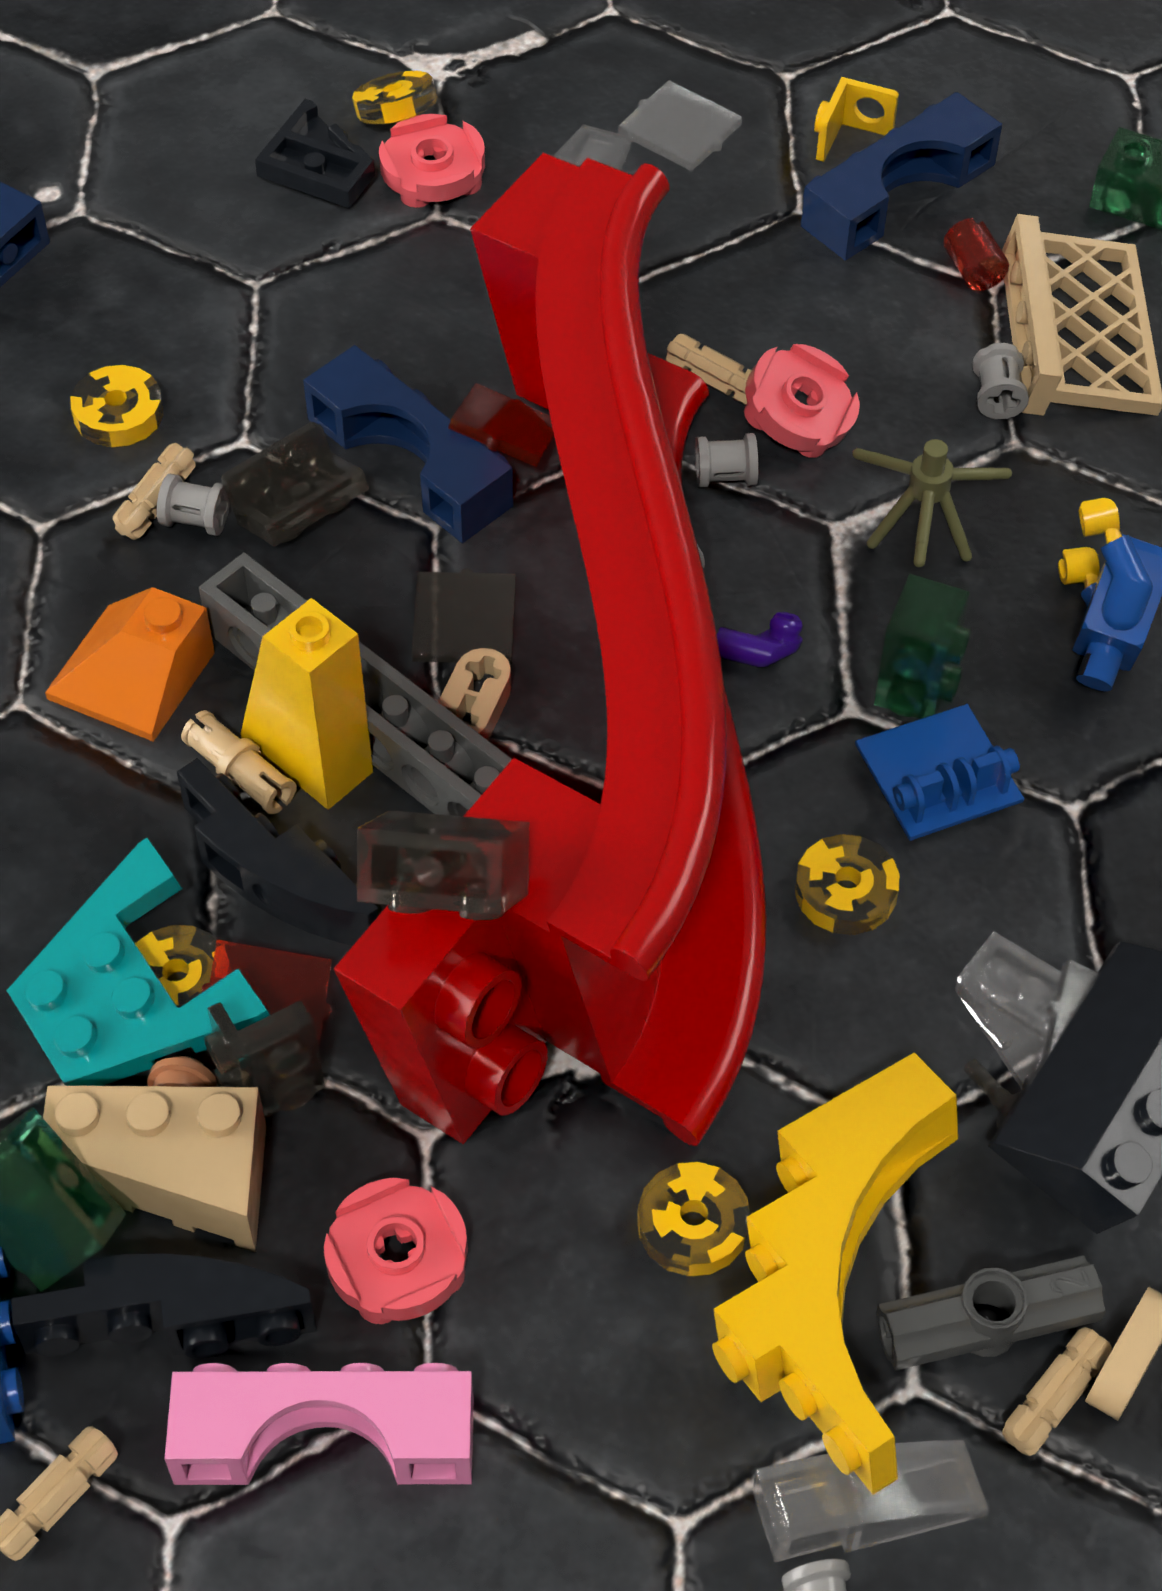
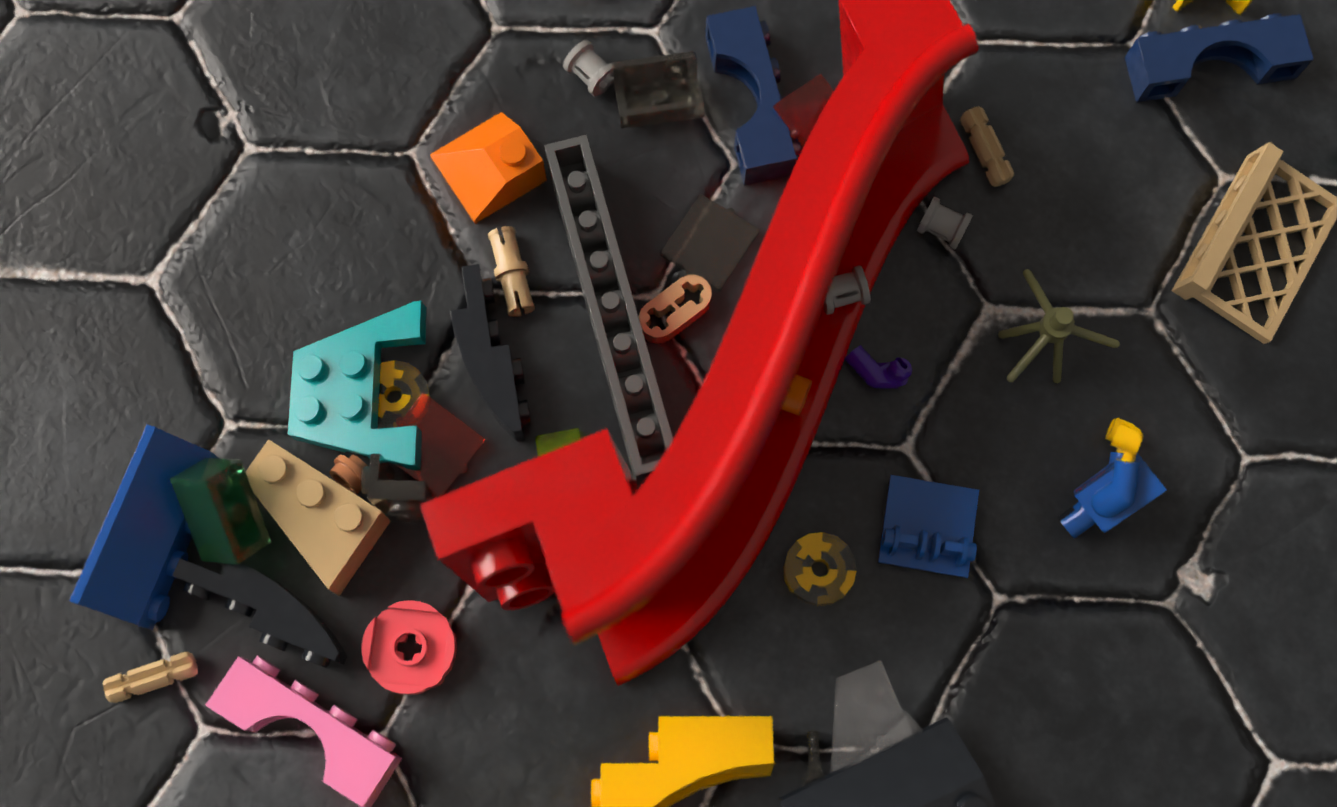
camera: 30 degrees right, 20 degrees up
tan axle [113,443,196,540] -> none
yellow slope [241,598,373,810] -> none
clear smoke brick [357,810,530,920] -> none
piece [637,1162,750,1276] -> none
coral plate [744,344,860,458] -> none
clear green brick [874,574,971,719] -> none
clear red piece [943,218,1009,291] -> none
light grey bush [973,343,1029,419] -> none

